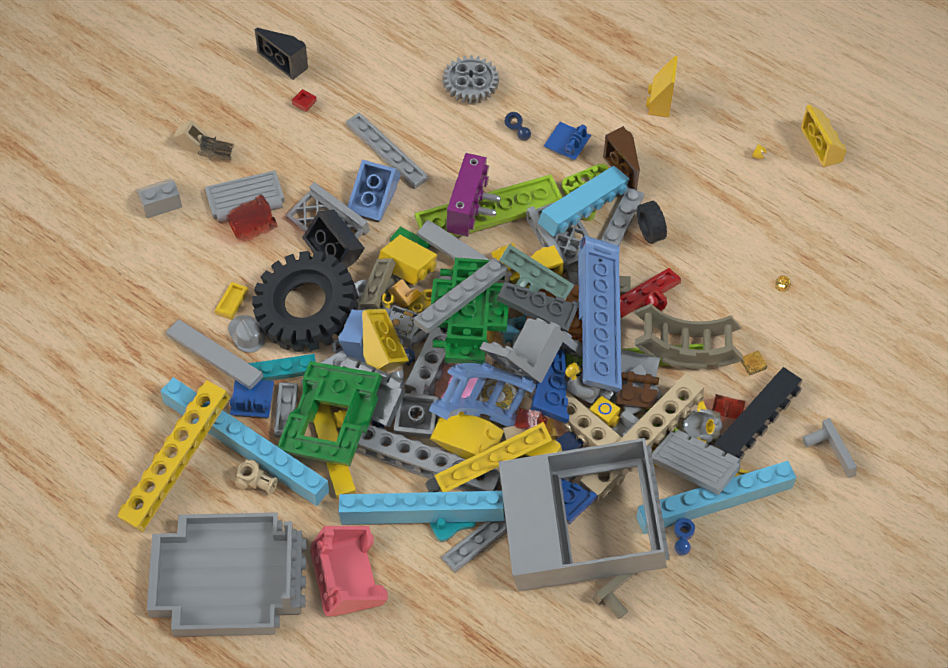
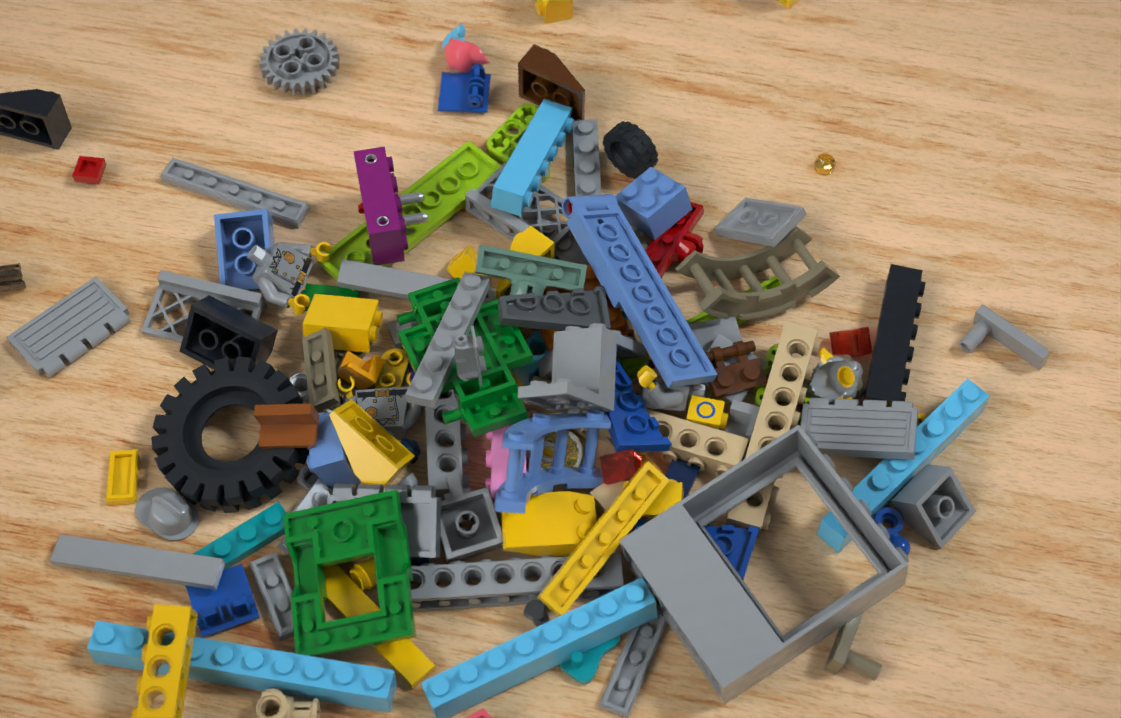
camera: 25 degrees left, 0 degrees up
clear red piece [226,194,278,242] -> none
dark blue plate [505,112,531,141] -> none
clear yellow plate [741,350,768,376] -> none
yellow hinge [752,144,767,160] -> none
none -> light grey torso [247,242,331,315]
none -> dark orange panel [254,403,320,449]
none -> coral hair [442,24,491,73]
none -> light grey hinge [453,326,487,386]
none -> medium blue brick [615,167,692,240]
none -> light grey tile [714,198,806,247]
none -> light grey slope [892,464,976,549]

